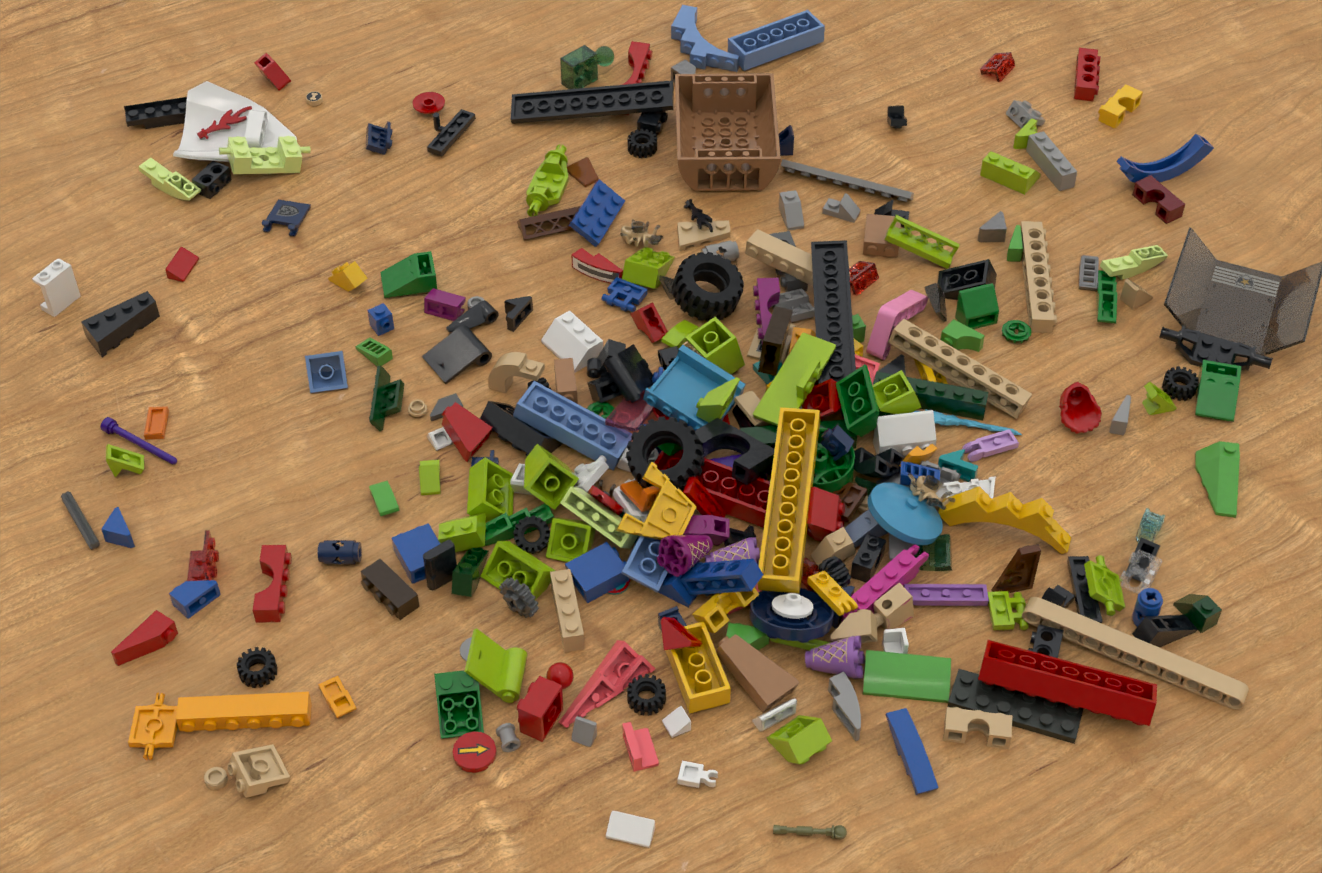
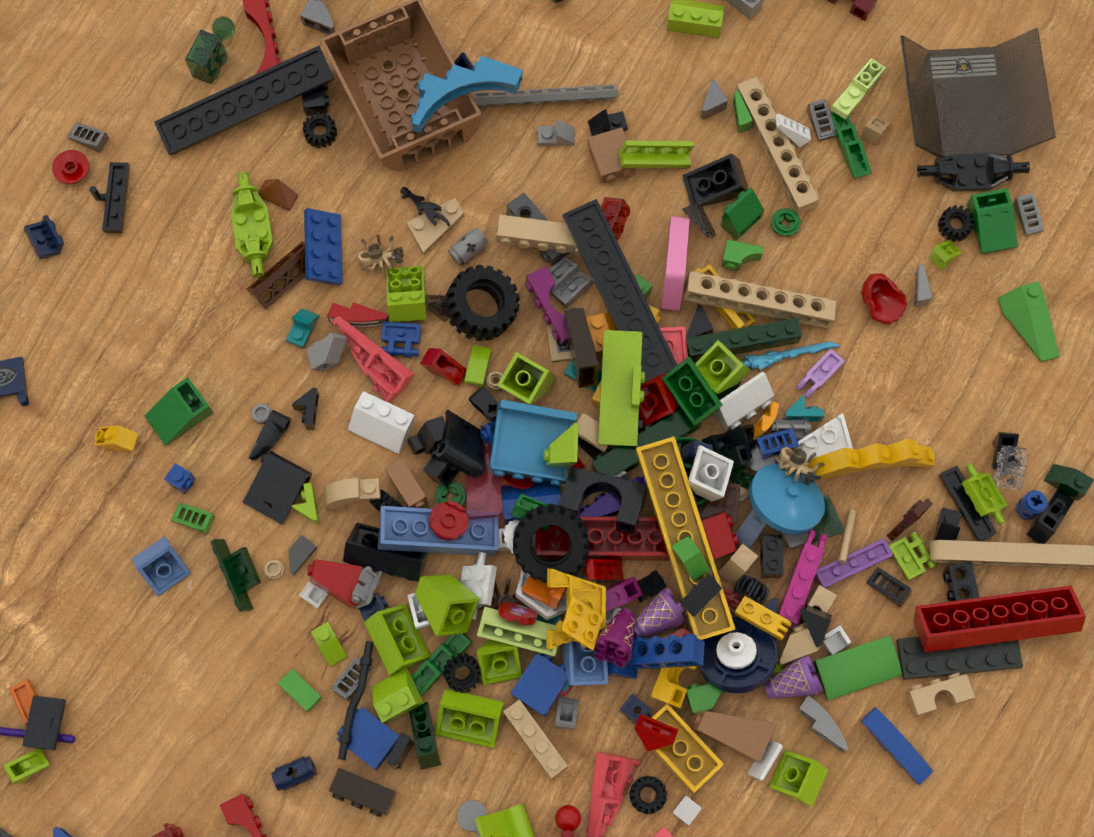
camera: 25 degrees left, 25 degrees up
magenta hinge [424,288,466,321] -> none
dark grey gear [499,577,539,618] -> none
light grey slope [779,190,804,231] -> none
clear light blue piece [1136,508,1166,543] -> none
none -> black piece [22,696,66,751]
none -> flat silver slope [68,122,109,153]
none -> teal slope [286,309,319,349]
none -> lime slope [291,483,320,525]
none -> light grey slope [306,333,347,372]
none -> flat silver slope [331,657,372,701]
none -> coral wedge [332,316,414,403]
none -> black bar [338,641,374,761]
none -> light grey hinge [351,566,382,608]
none -> dark azure arch [410,56,523,133]
none -> red tile [429,501,469,541]
none -> light grey slope [555,697,579,731]
none -> yellow hinge [556,596,603,651]
none -> bright green slope [671,536,710,581]
none -> black slope [679,573,722,617]
none -> white slope [688,445,734,501]
none -> white slope [776,113,811,147]
none -> black slope [800,604,832,648]
none -> tan bar [838,509,857,564]
none -> black slope [866,567,912,607]
none -> light grey slope [1013,193,1044,236]

